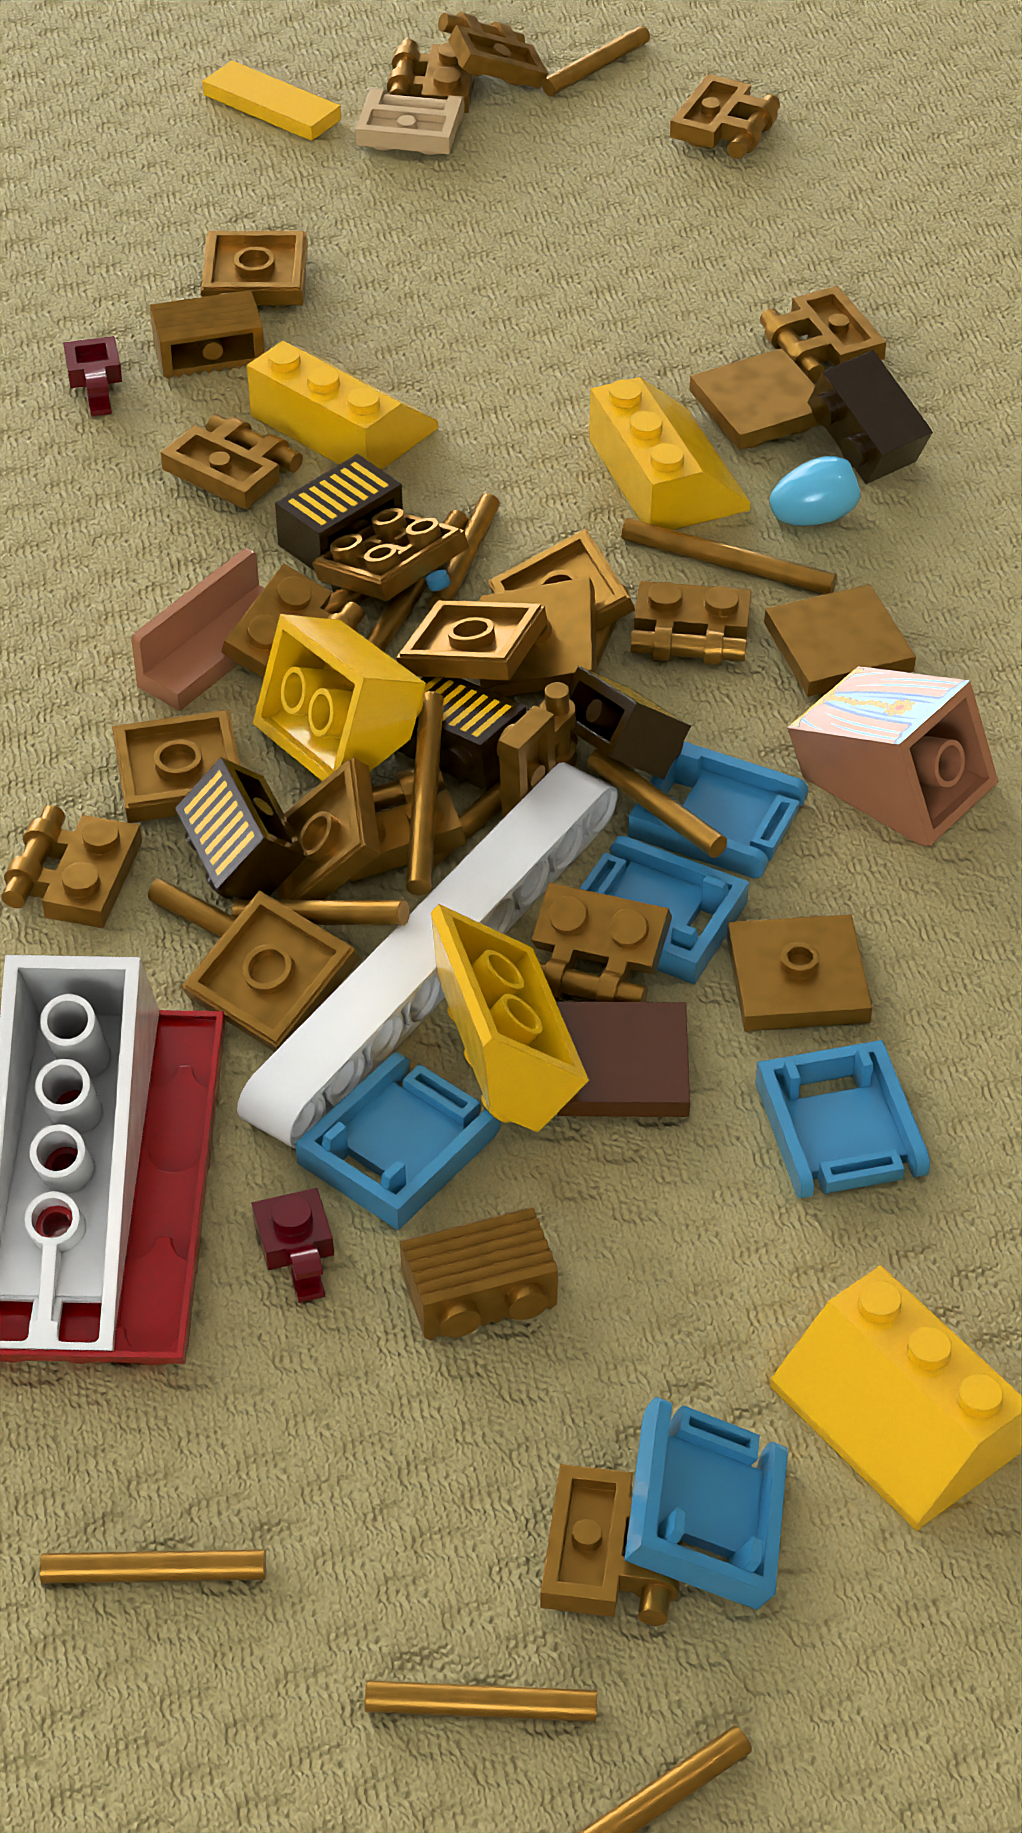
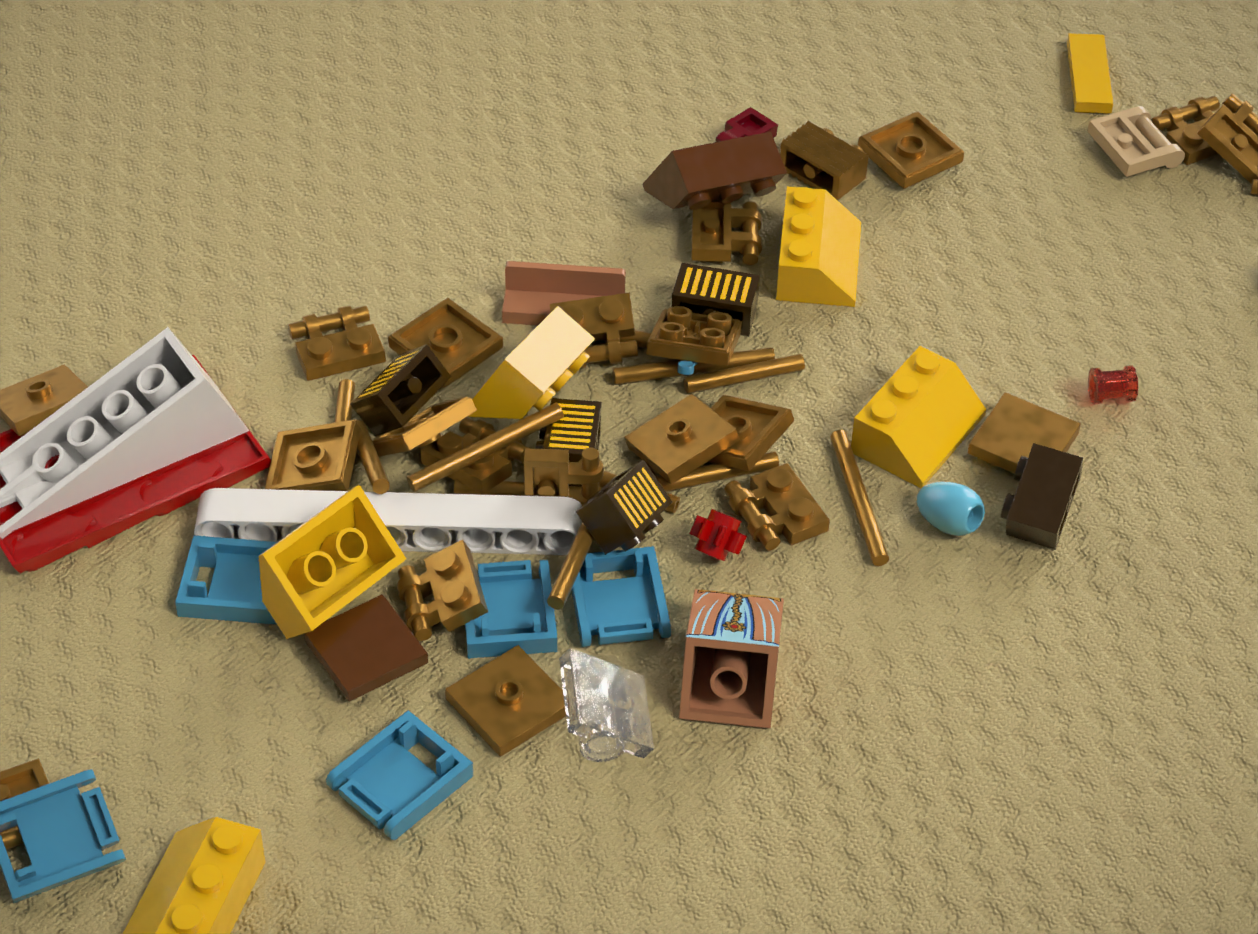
camera: 55 degrees right, 0 degrees up
dark red plate [251,1188,334,1303] -> none
pearl gold plate [396,600,547,680] -> none
pearl gold brick [400,1207,558,1340] -> none
pearl gold plate [760,286,886,383] -> none
pearl gold tile [764,584,916,697] -> none
none -> clear plate [559,648,654,762]
none -> reddish brown slope [642,132,787,210]
none -> red gear [689,509,747,561]
none -> clear red bush [1088,365,1138,404]

